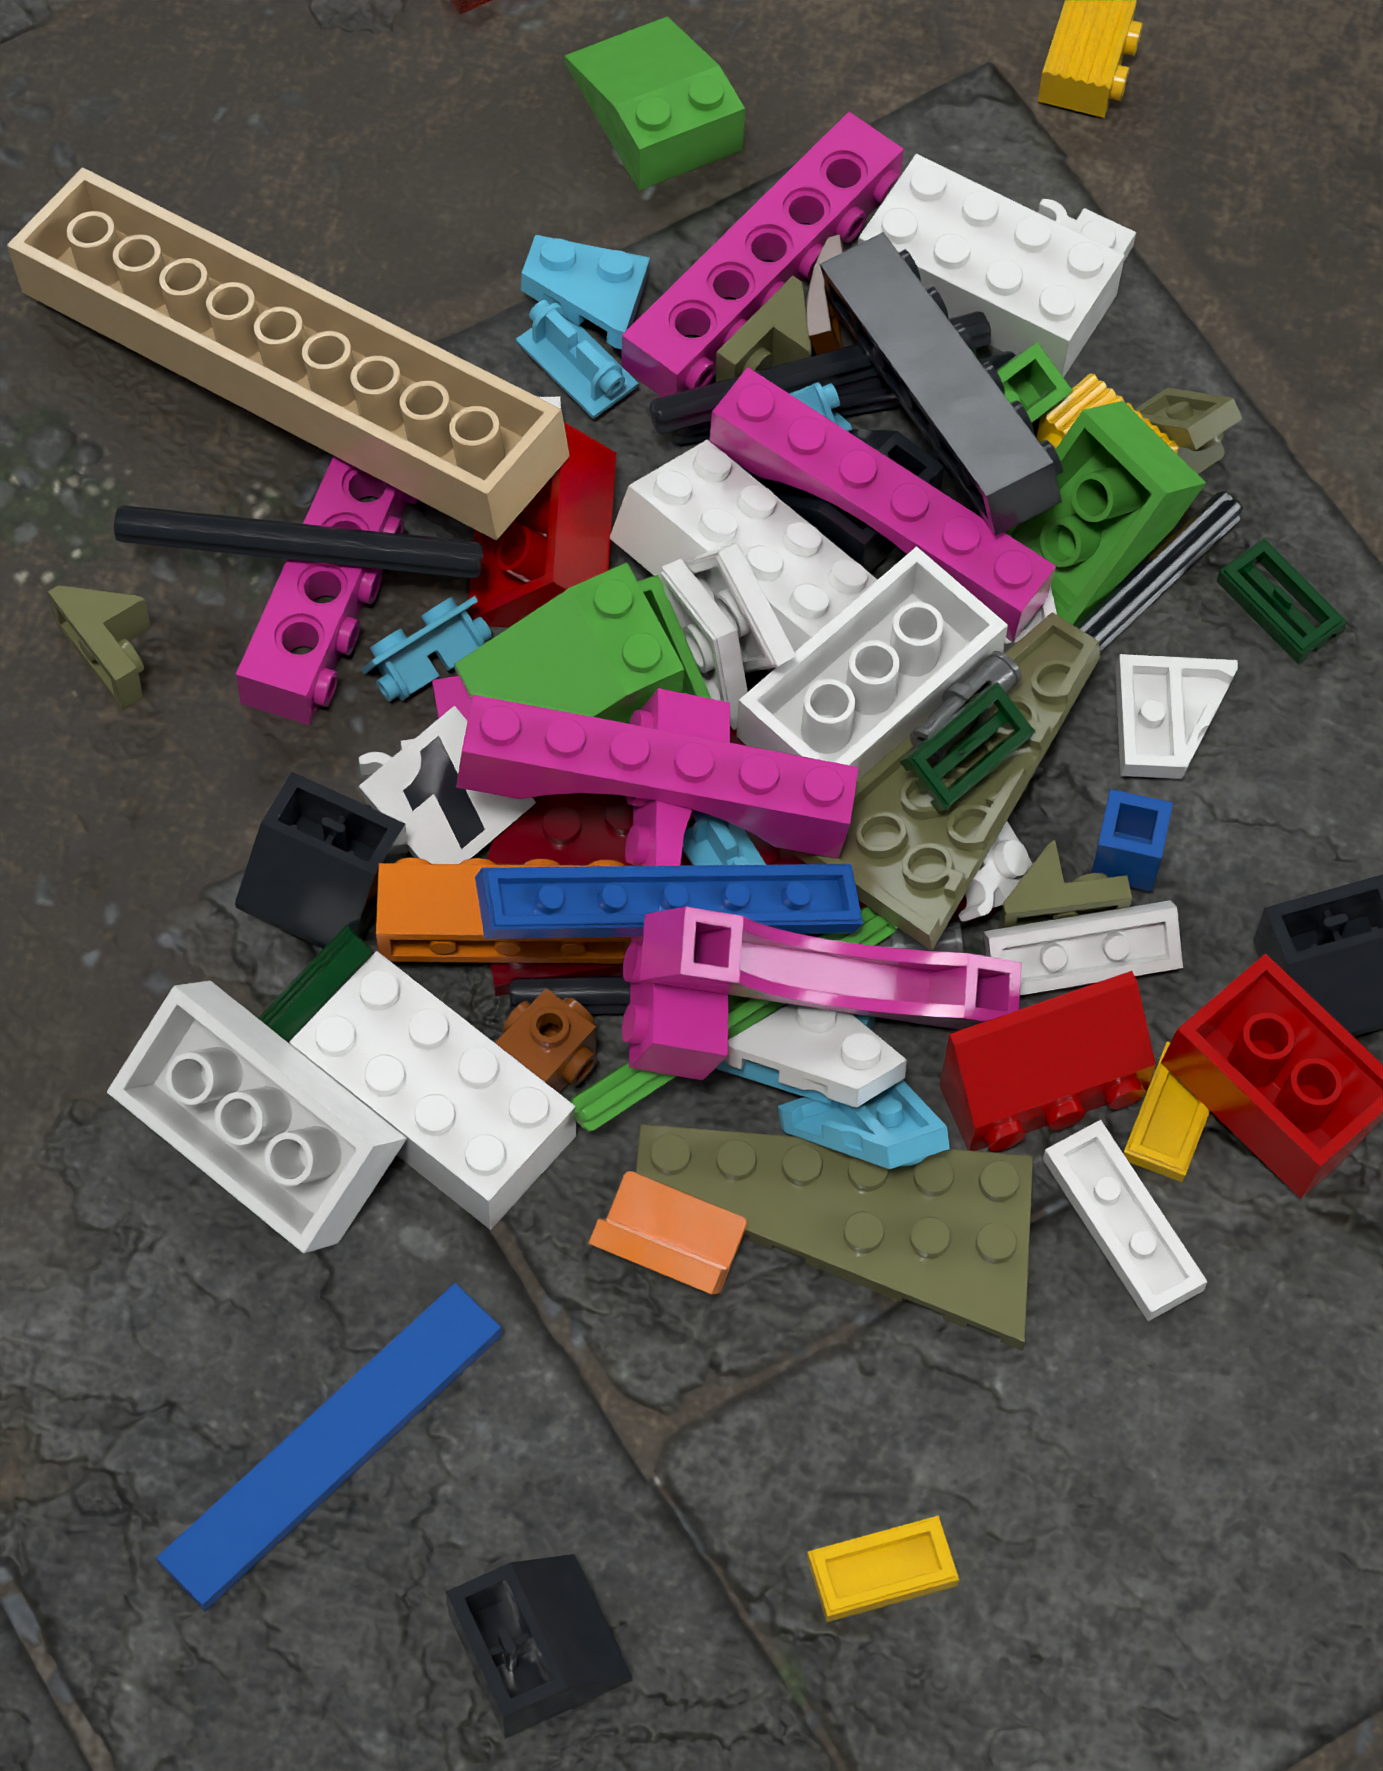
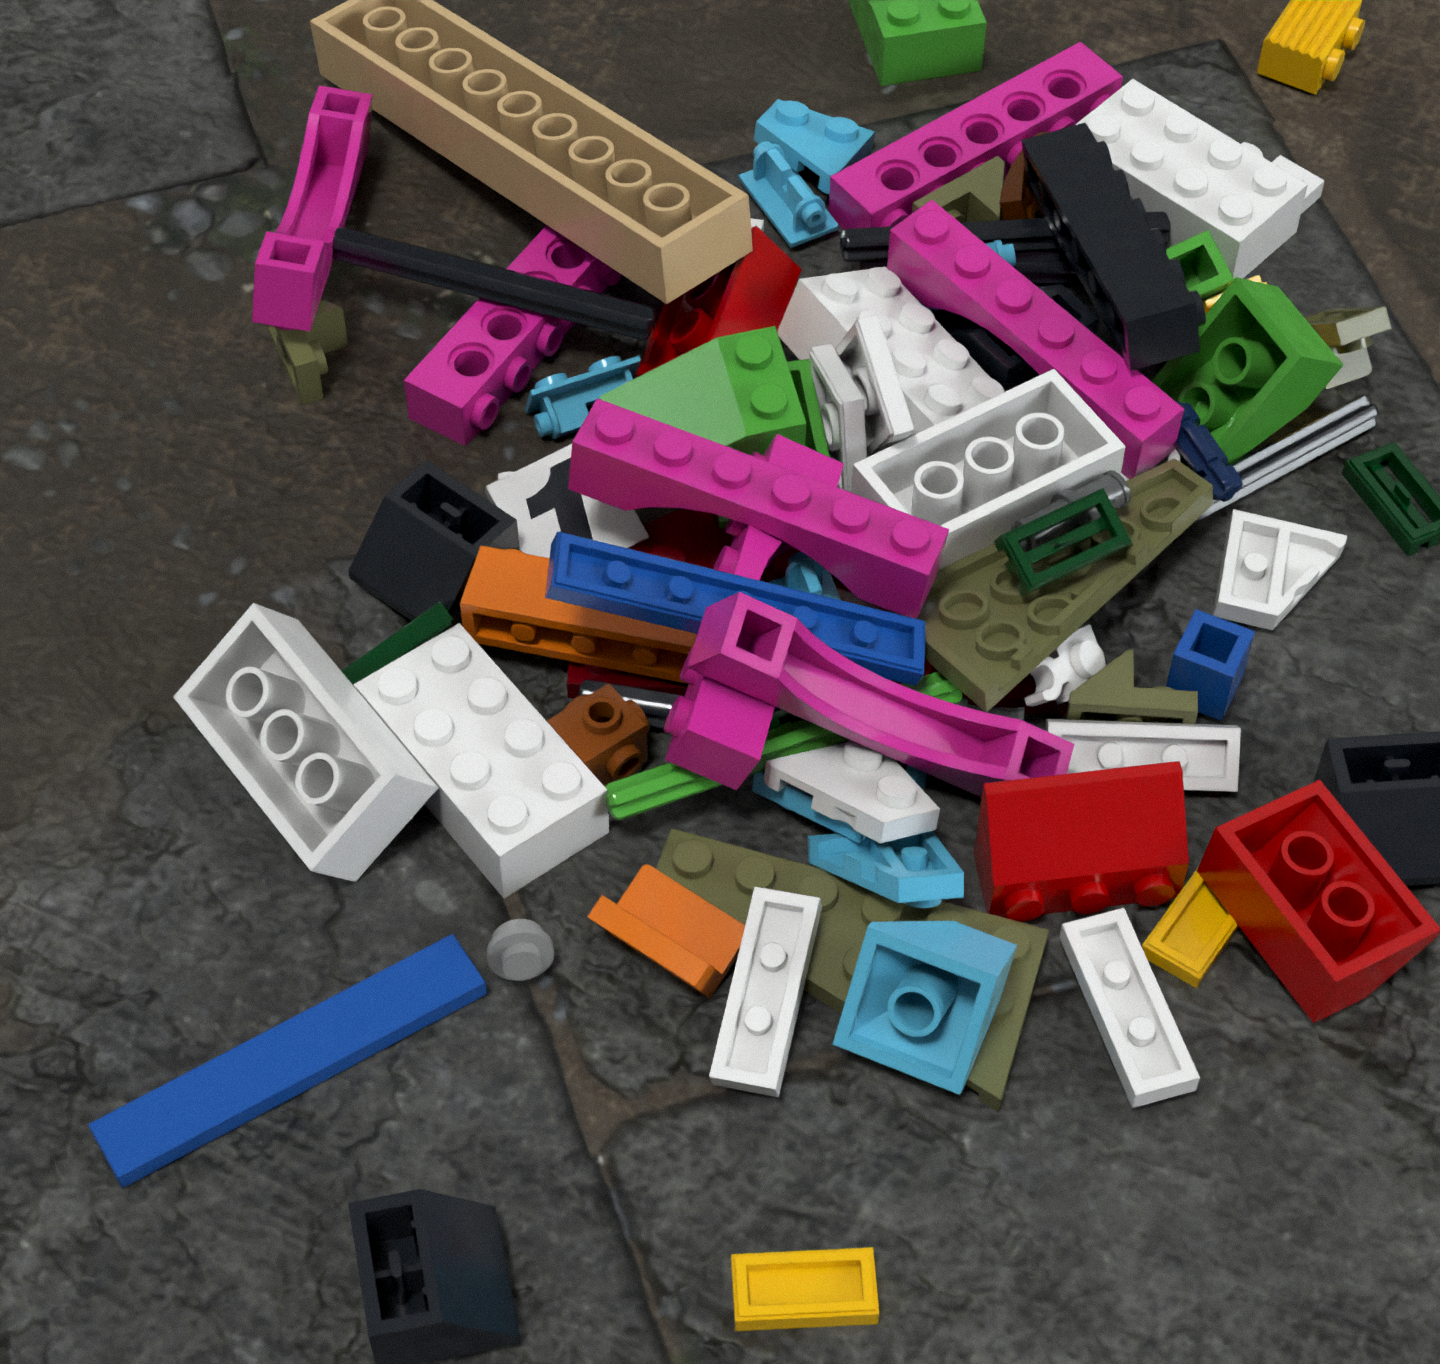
camera: 15 degrees right, 10 degrees down
none -> dark pink arch [252,85,373,332]
none -> light grey plate [487,919,554,981]
none -> white plate [709,887,822,1097]
none -> medium azure slope [833,921,1017,1095]
none -> dark blue axle [1176,401,1243,502]

